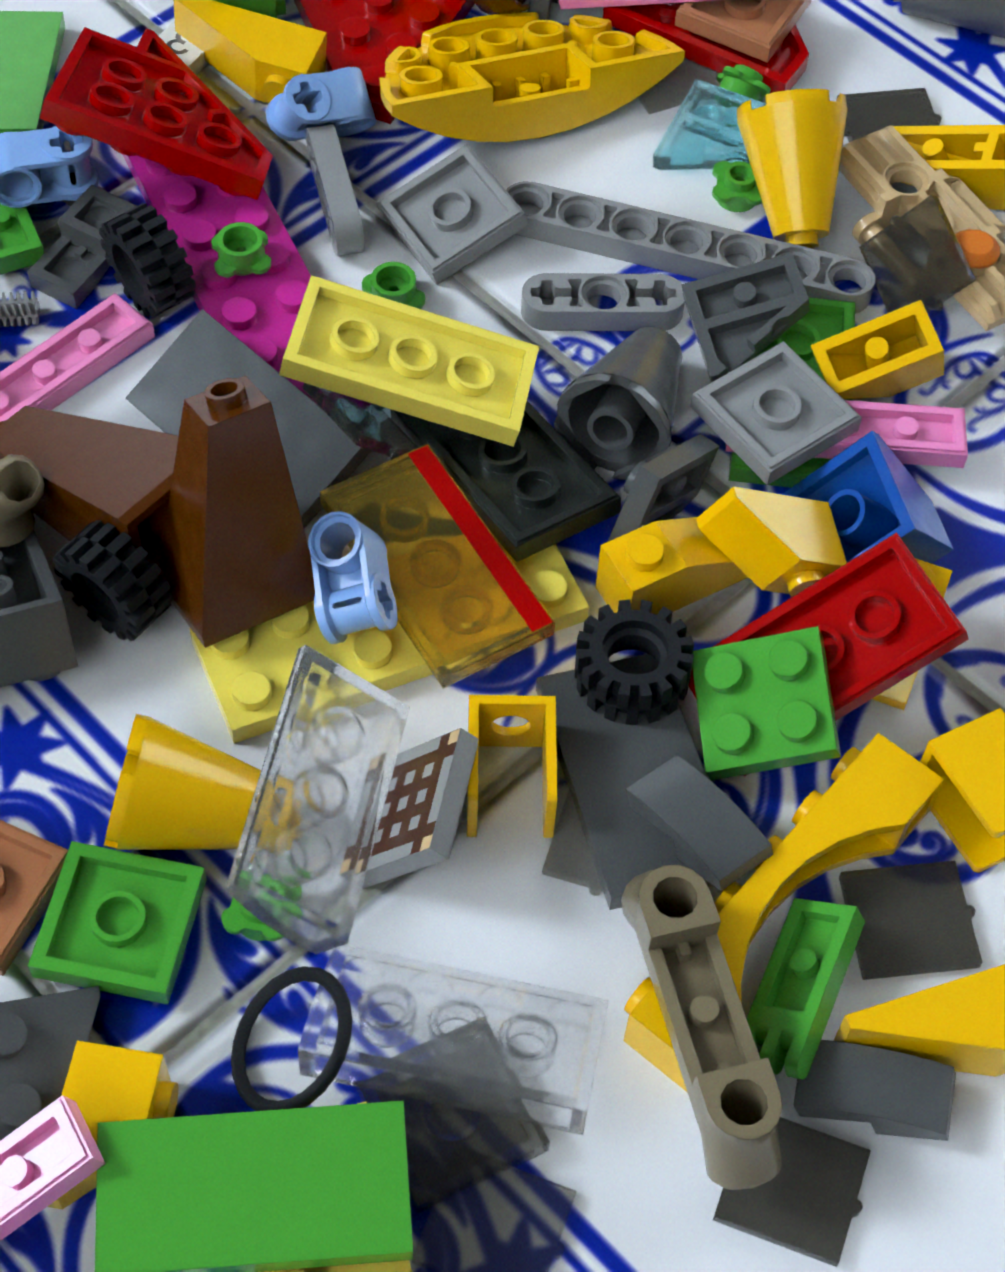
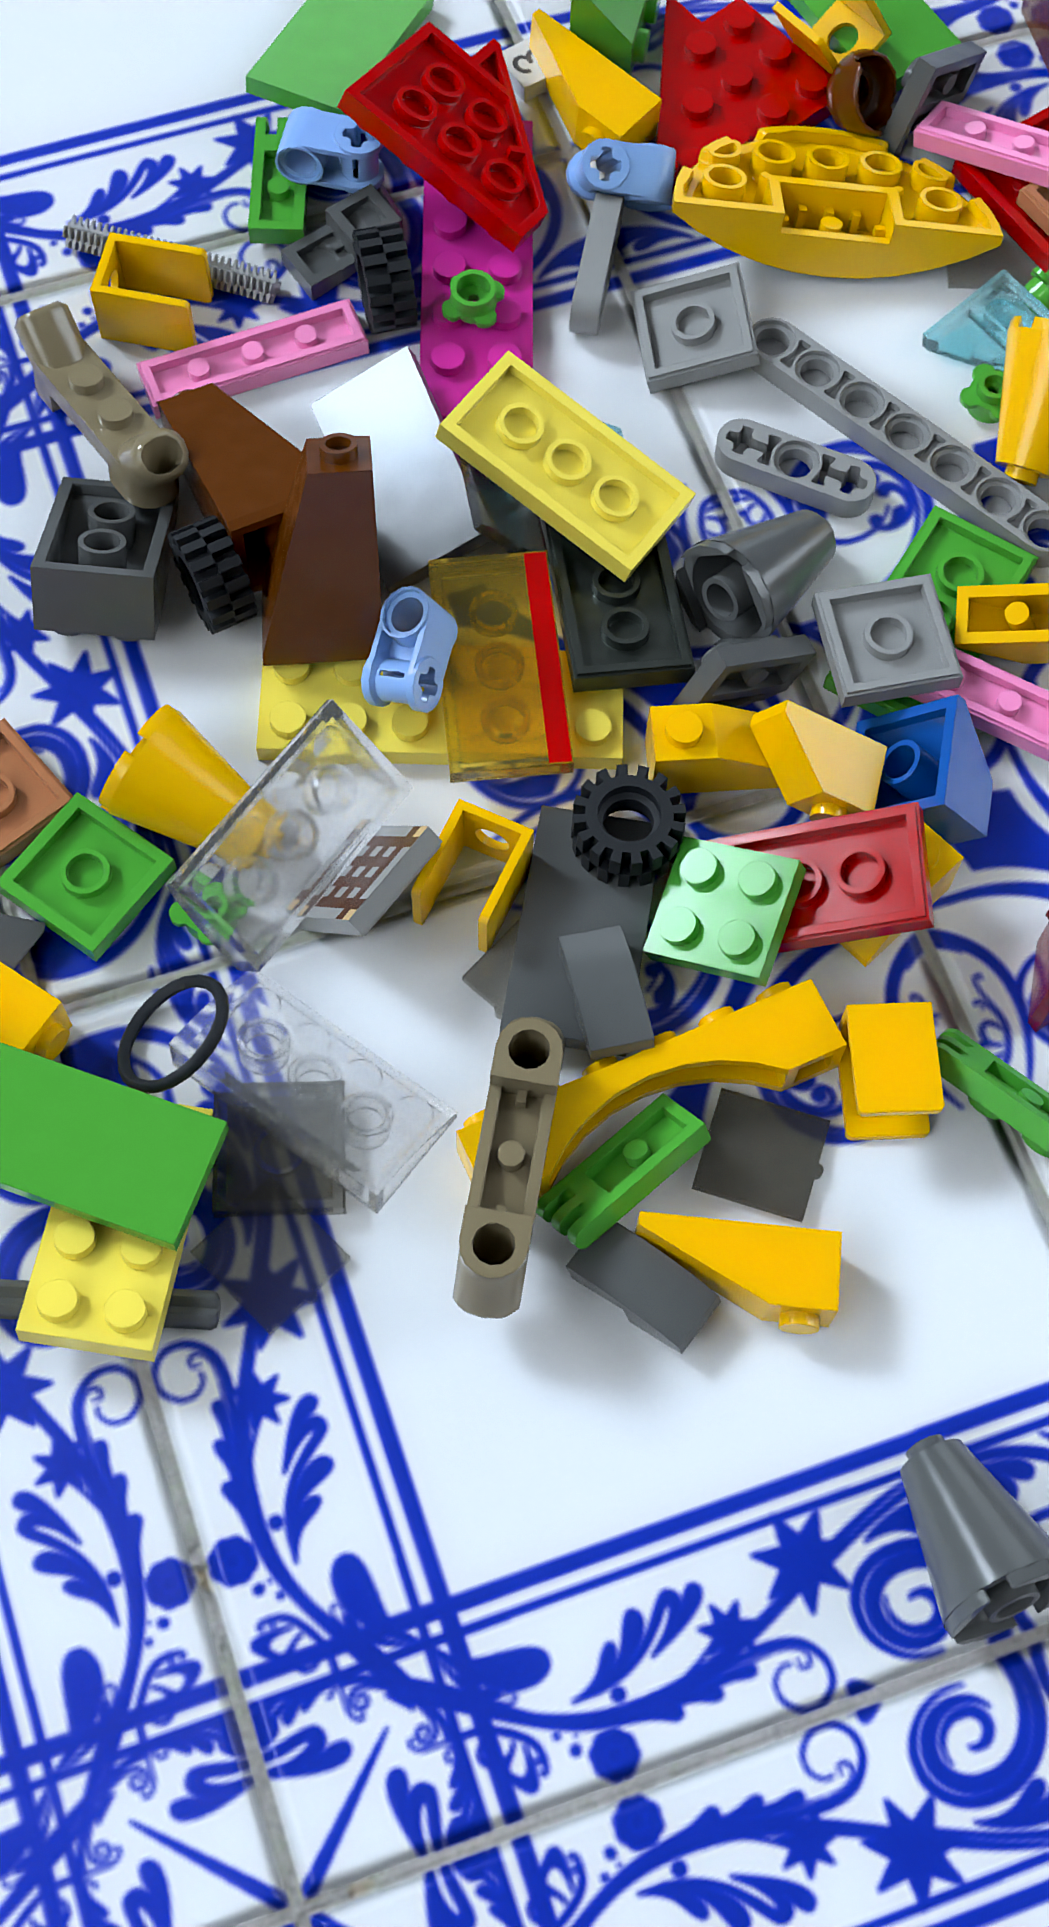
camera: 25 degrees right, 10 degrees up
bright green plate [362,262,425,309] -> none
dark grey wing [681,252,810,383] -> none
clear smoke piece [712,1117,871,1267] -> none

